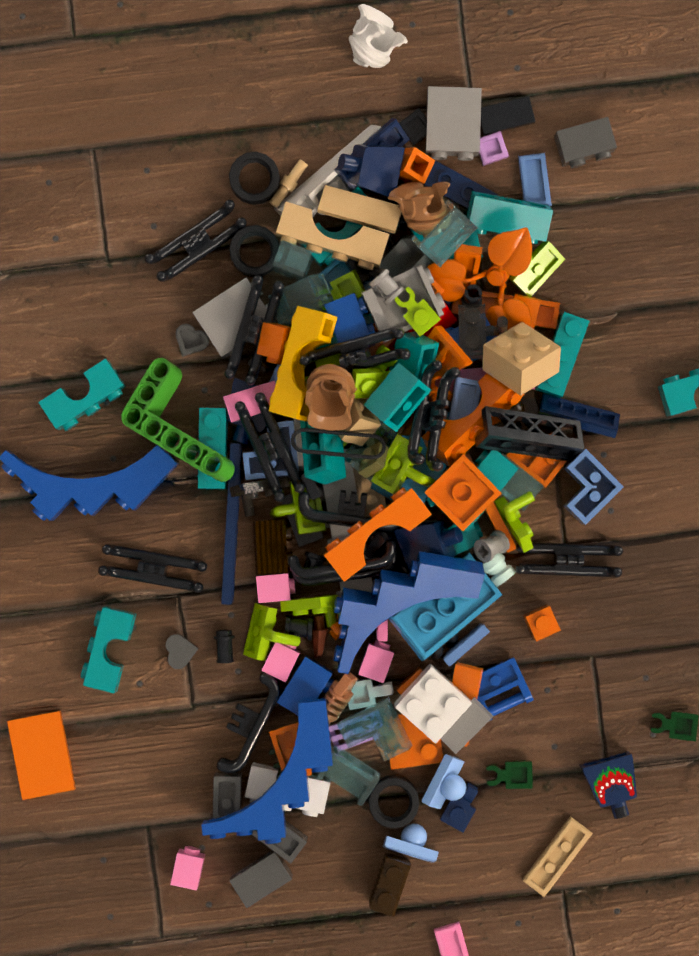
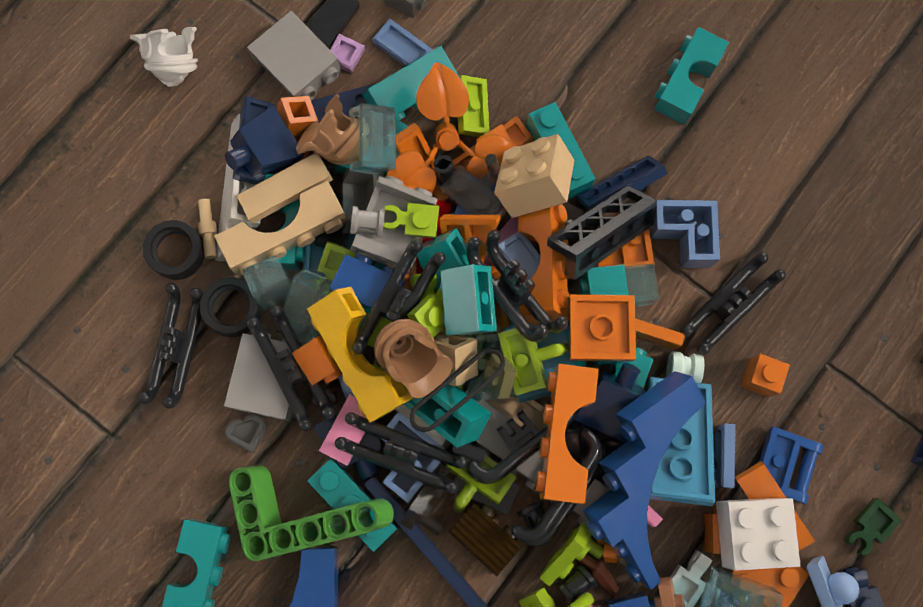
camera: 55 degrees left, 10 degrees down
bright pink brick [256,573,296,603] -> none
bright pink brick [358,640,394,683] -> none
black tile [399,108,427,147] -> none
light grey tile [441,697,493,754] -> none
light grey bush [474,530,510,562] -> none
lime plate [494,491,535,553] -> none

